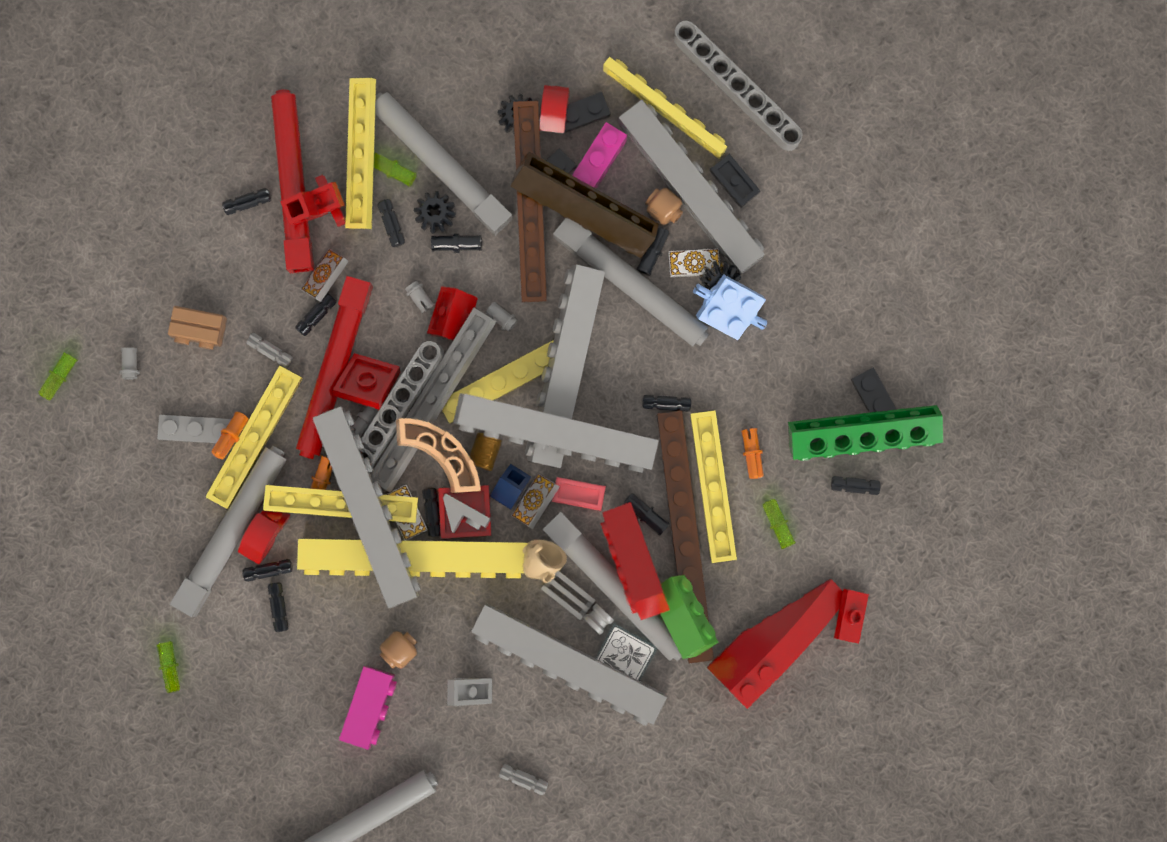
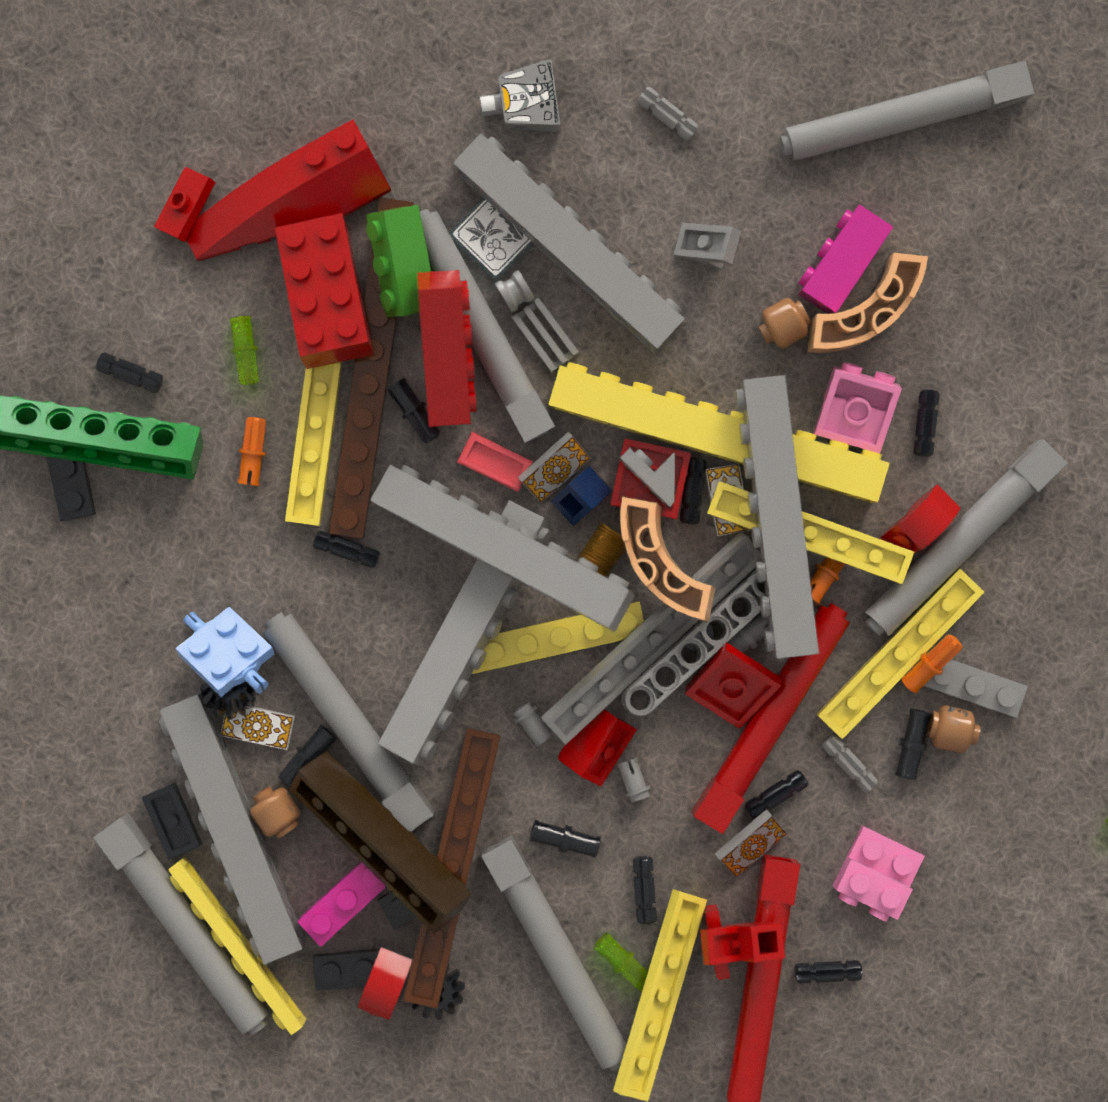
camera: 160 degrees left, 5 degrees up
light grey pin [119,347,140,380] -> none
clear neon green axle [156,641,180,693] -> none
medium nougat brick [168,306,227,350] -> none
black axle [242,559,293,582] -> none
black gear [414,191,456,234] -> none
tan helmet [523,540,567,583] -> none
light grey beam [674,21,803,151] -> none
none -> light grey brick [93,813,269,1036]
none -> red brick [275,213,374,369]
none -> torso [480,59,560,132]
none -> light nougat brick [807,253,928,353]
none -> bright pink plate [814,362,902,454]
none -> bright pink plate [833,825,925,922]
none -> black pin [895,708,932,780]
none -> medium nougat head [926,705,980,754]

